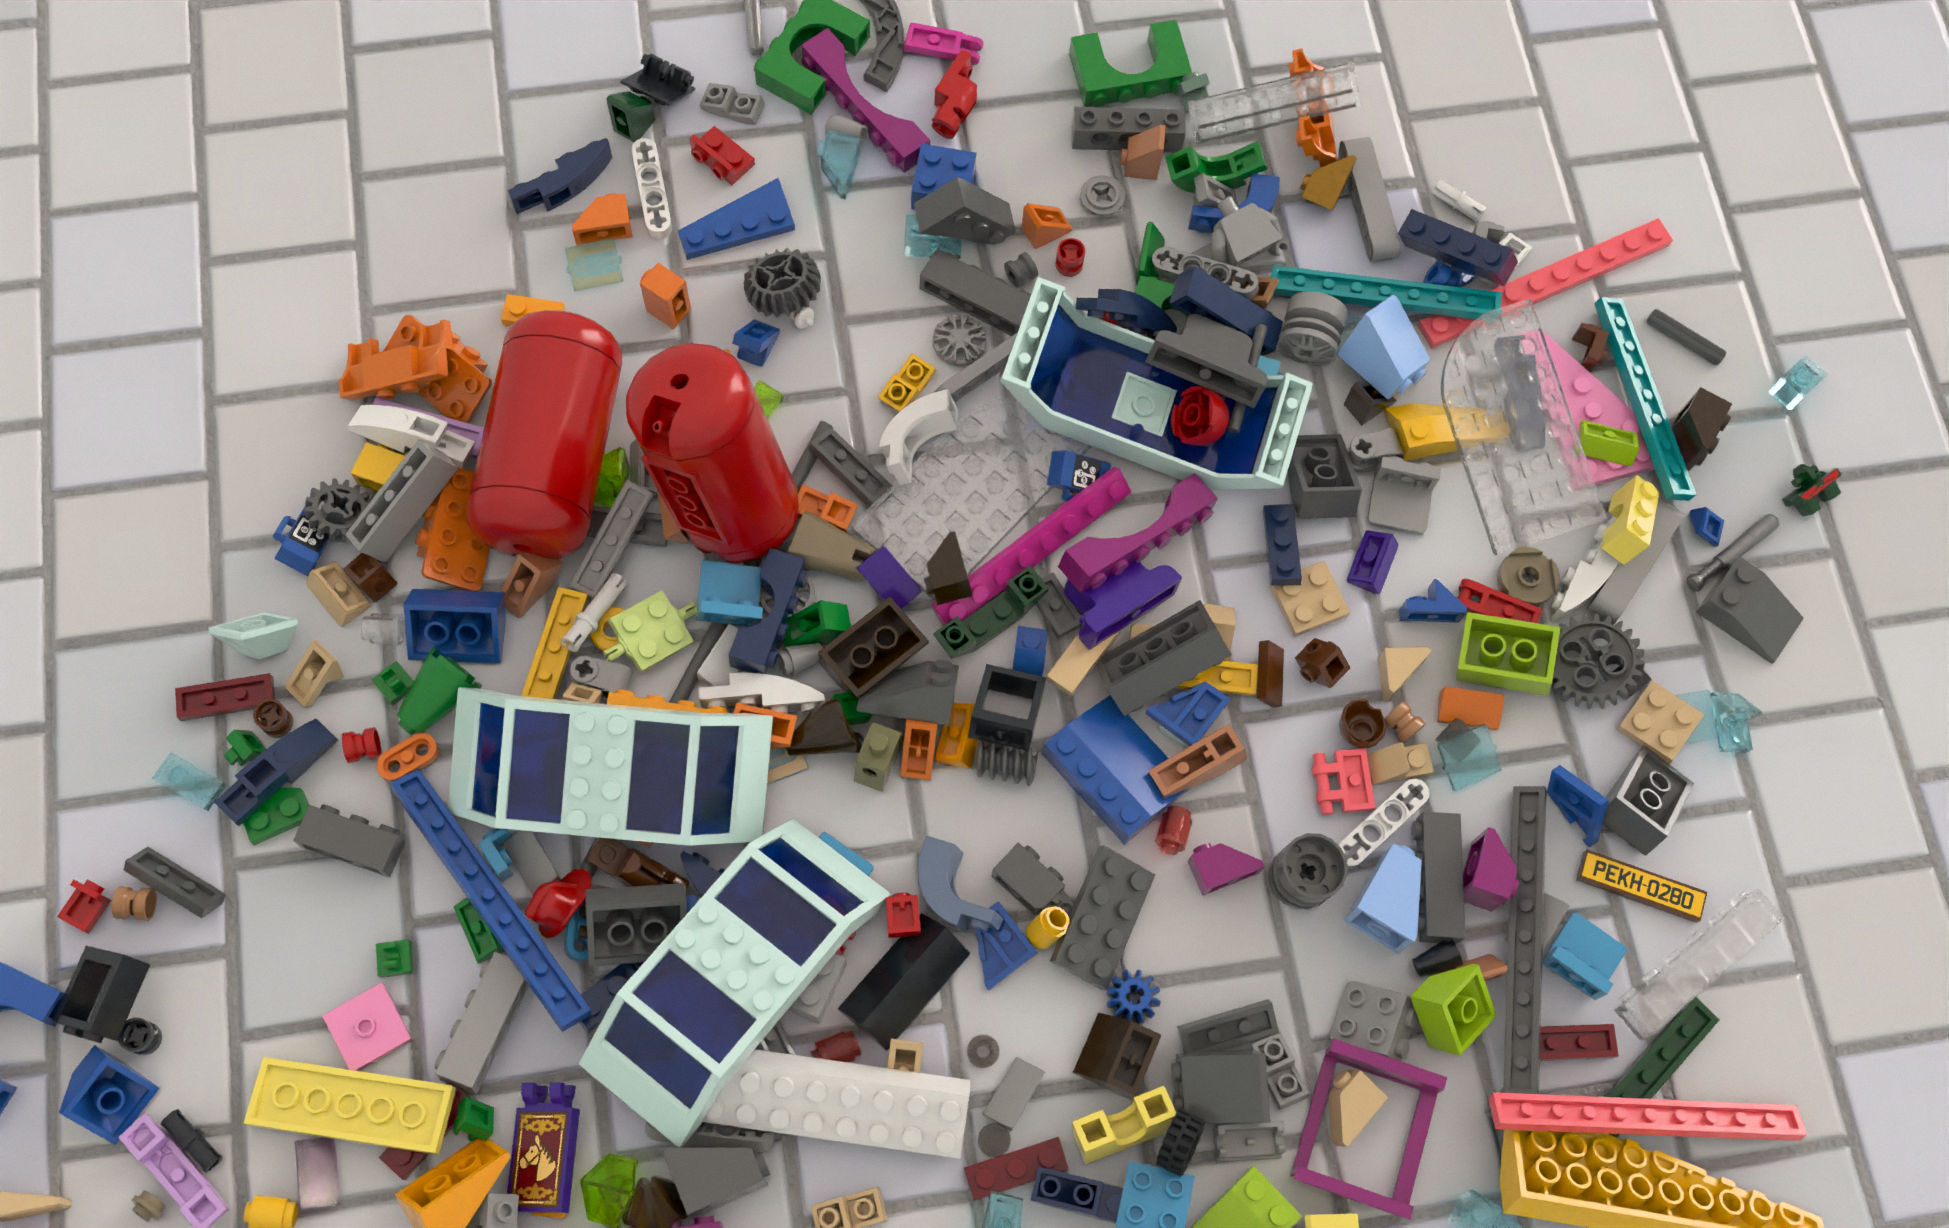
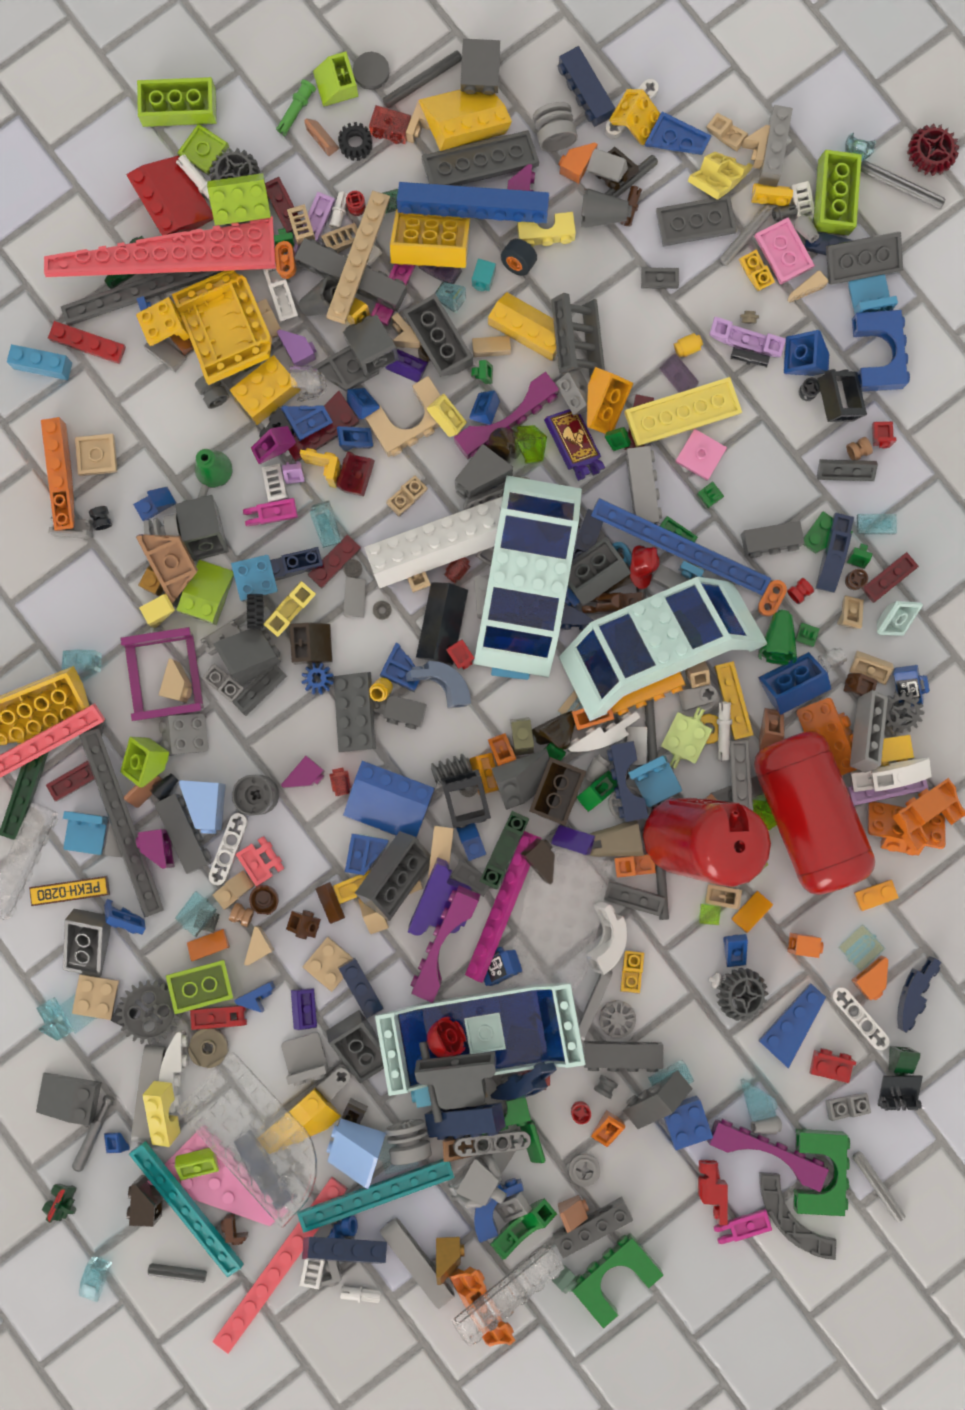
camera: 160 degrees right, 15 degrees up
nougat slope [1148,724,1247,798] -> none

